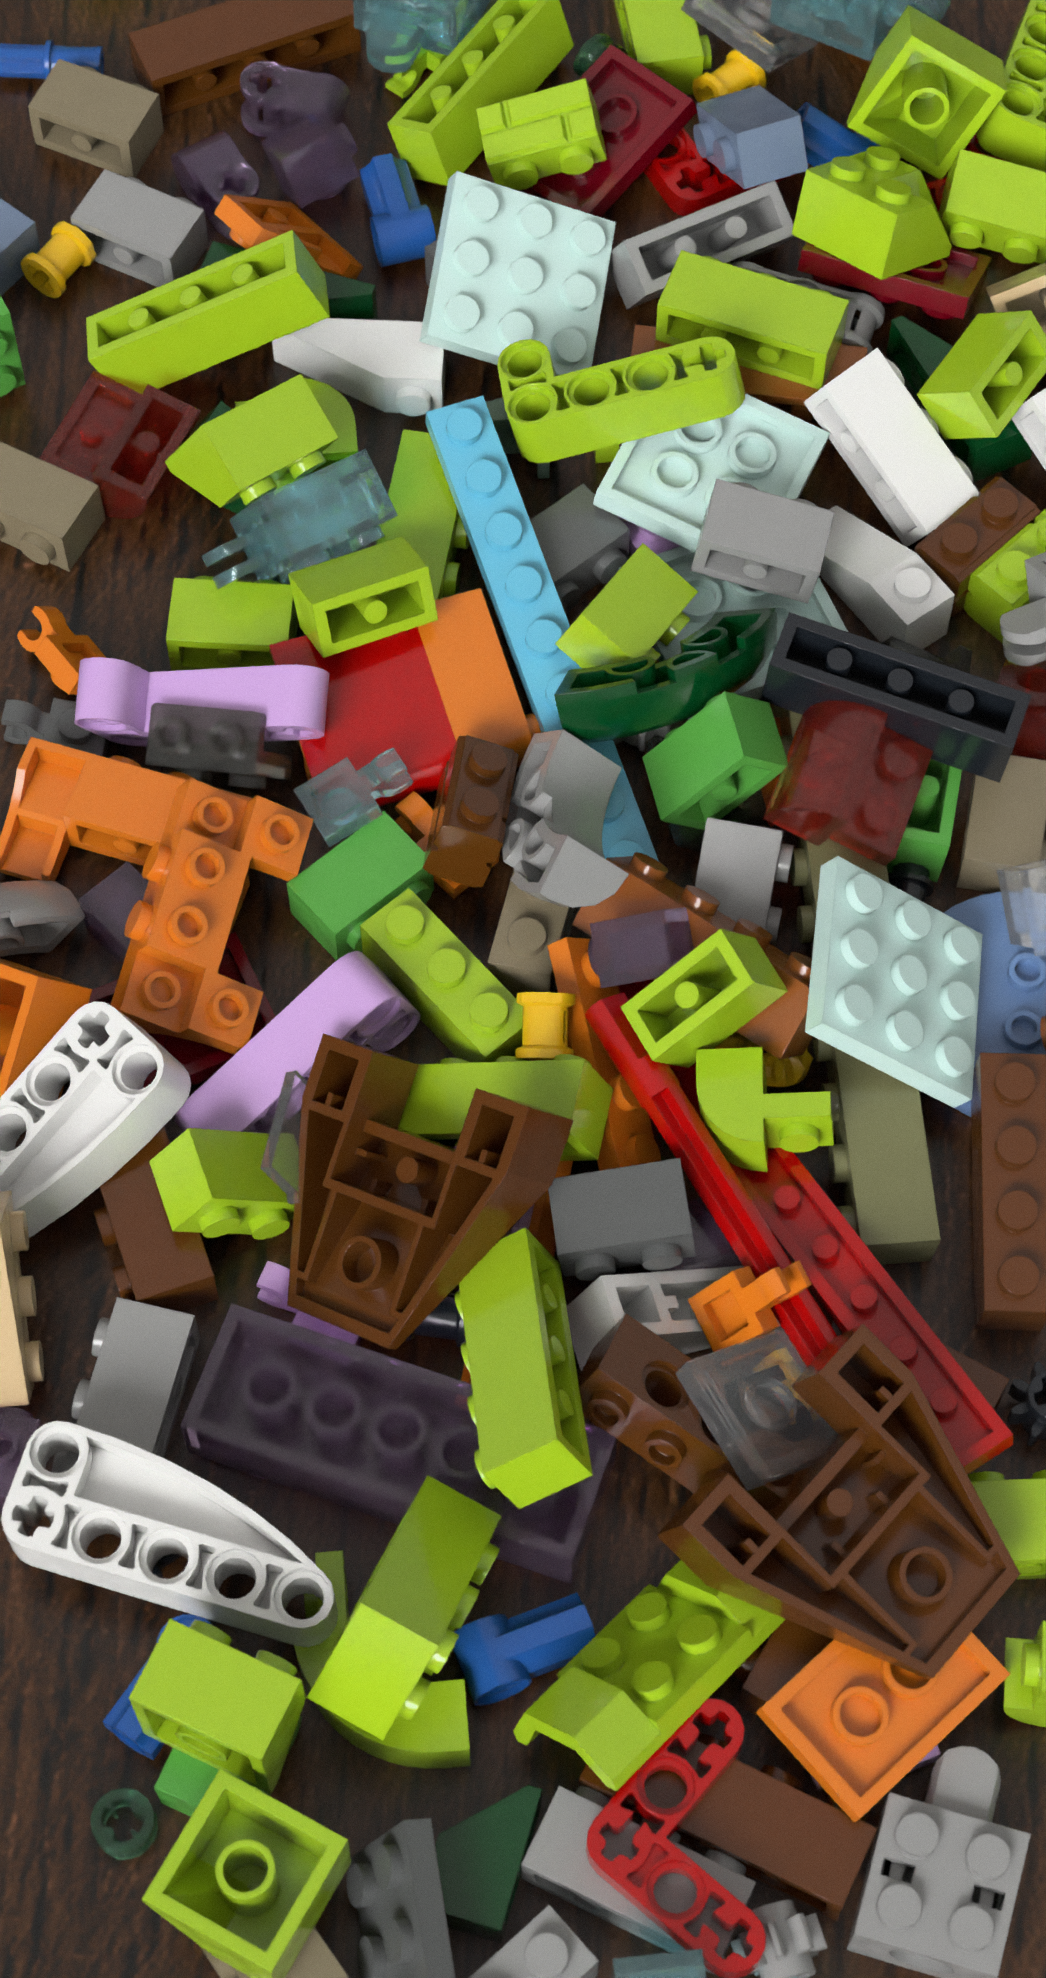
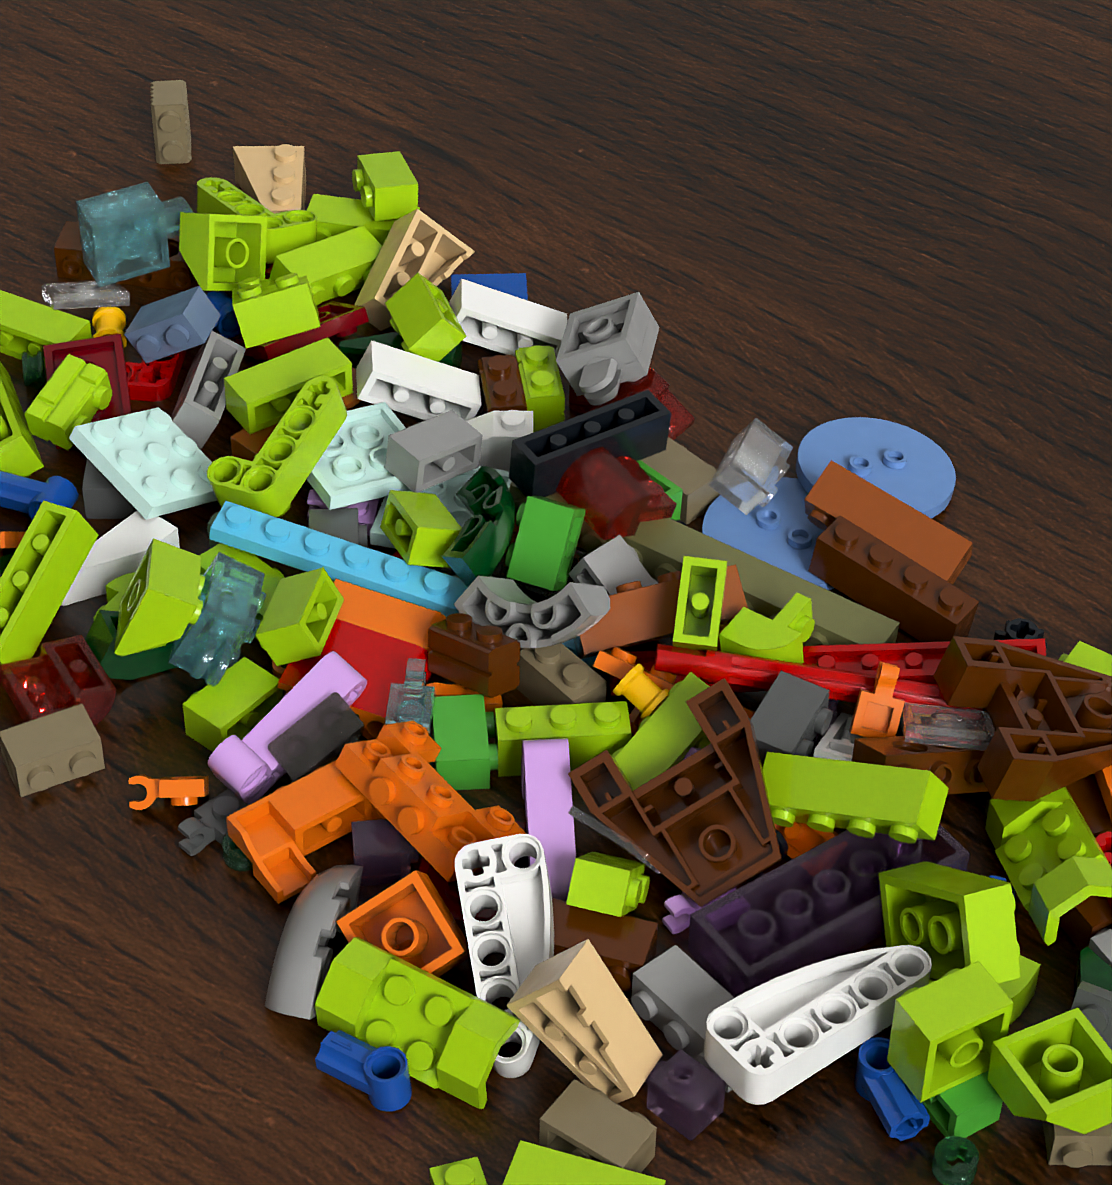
camera: 55 degrees left, 20 degrees down
clear purple brick [588,907,694,988] -> none
light aqua plate [805,856,983,1108] -> none

